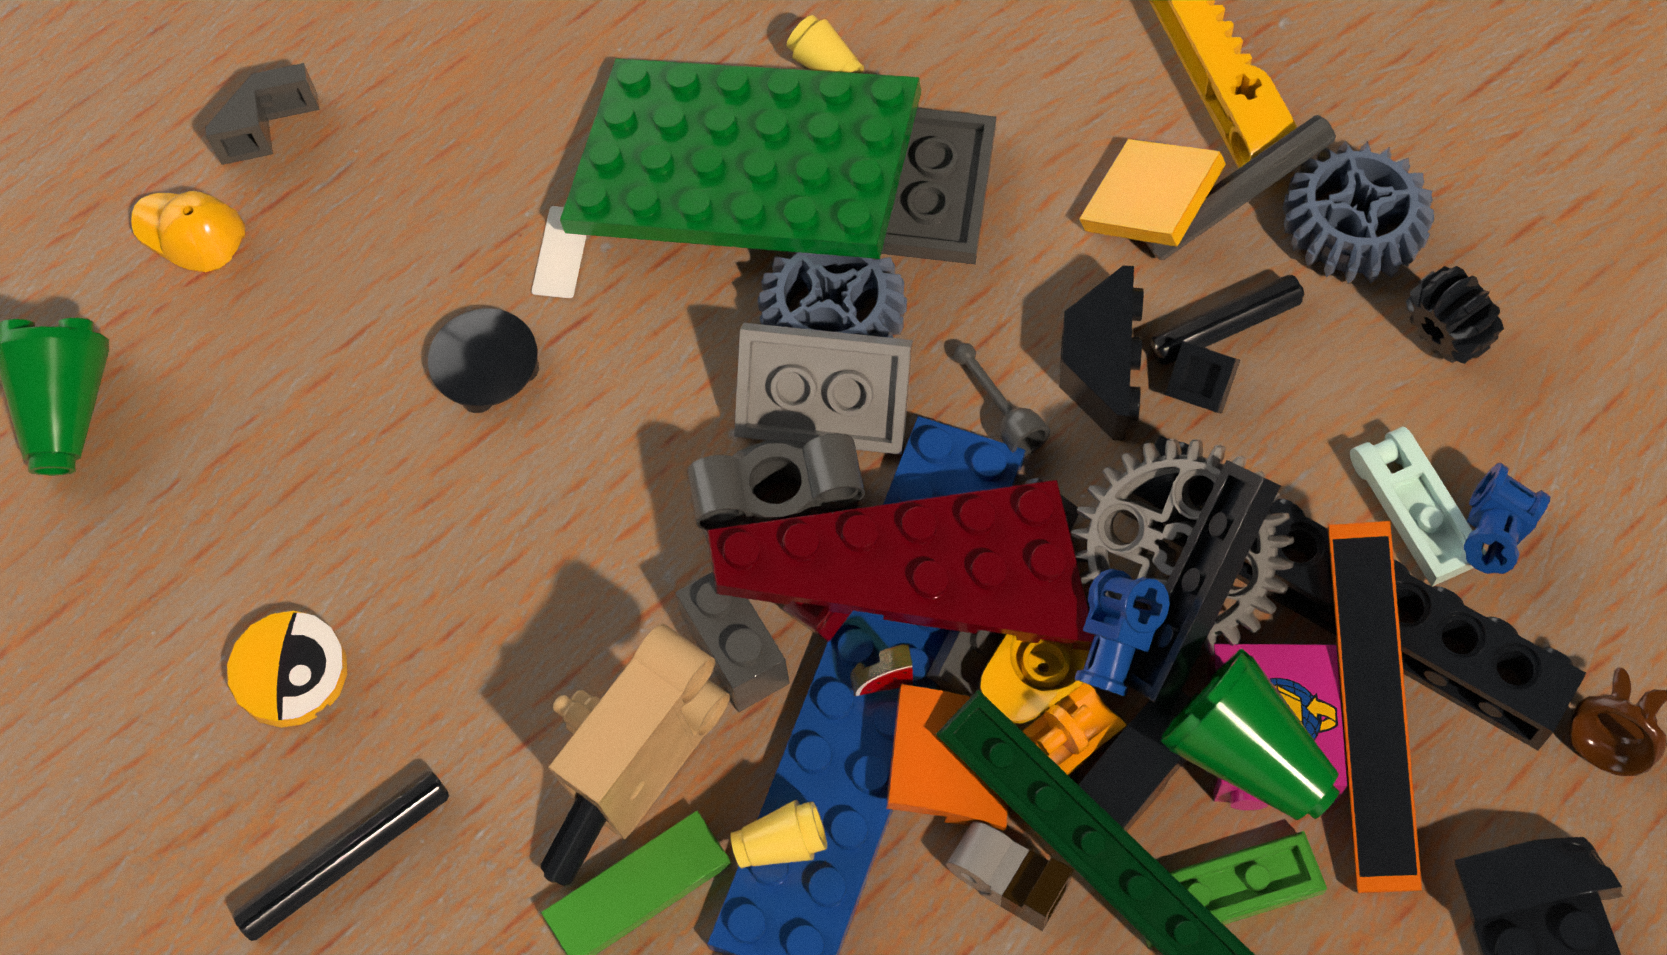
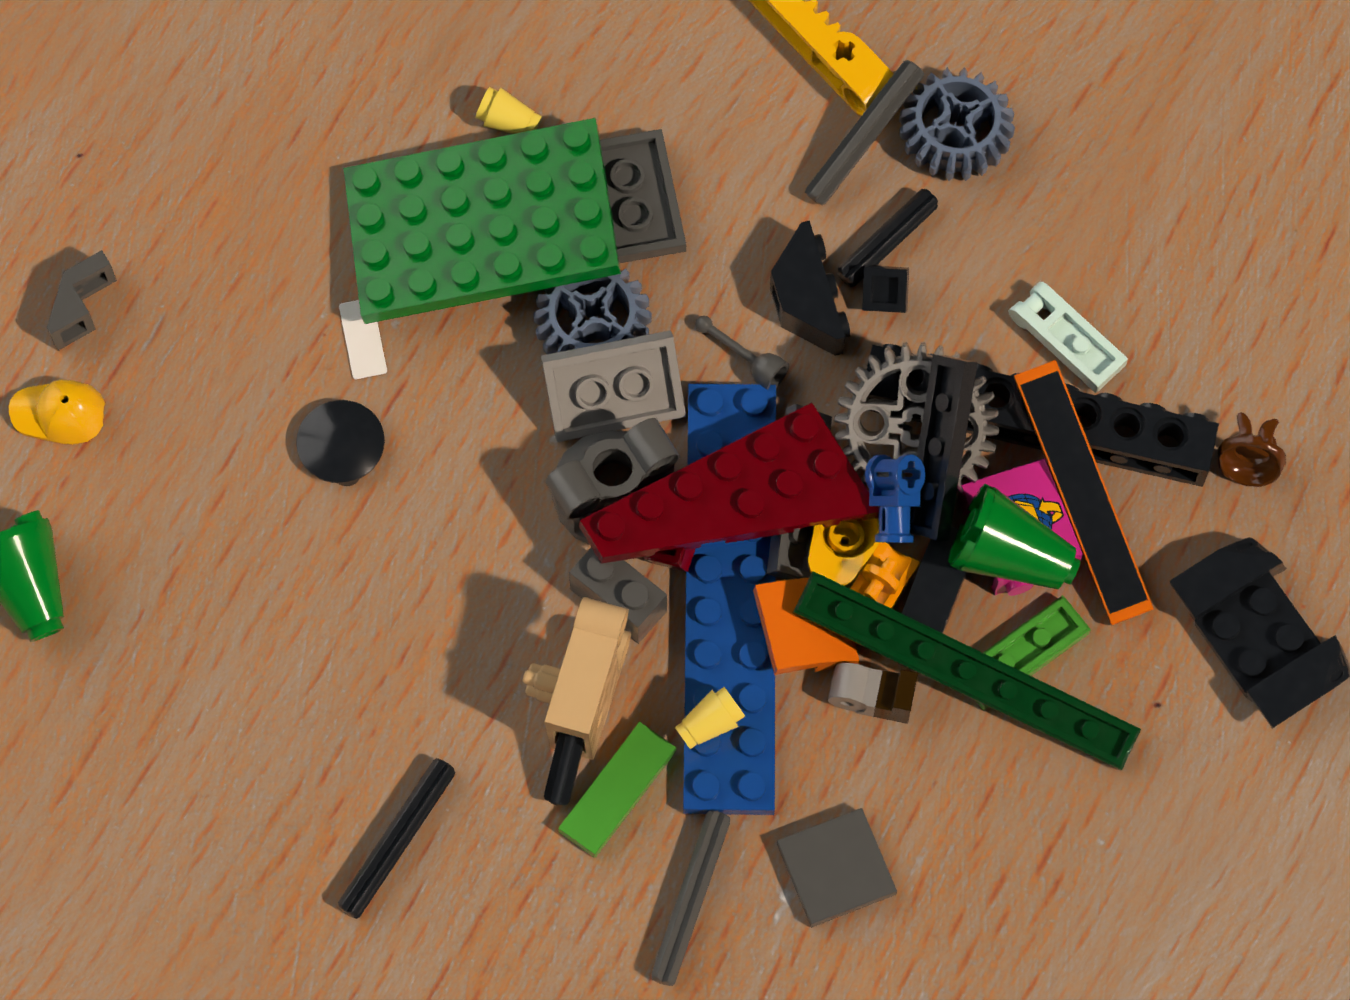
camera: 25 degrees left, 5 degrees up
tile [227,611,347,728] -> none
tile [850,644,913,696] -> none
yellow tile [1079,139,1226,247] -> none
black gear [1406,266,1504,364] -> none
blue connector [1464,462,1551,574] -> none

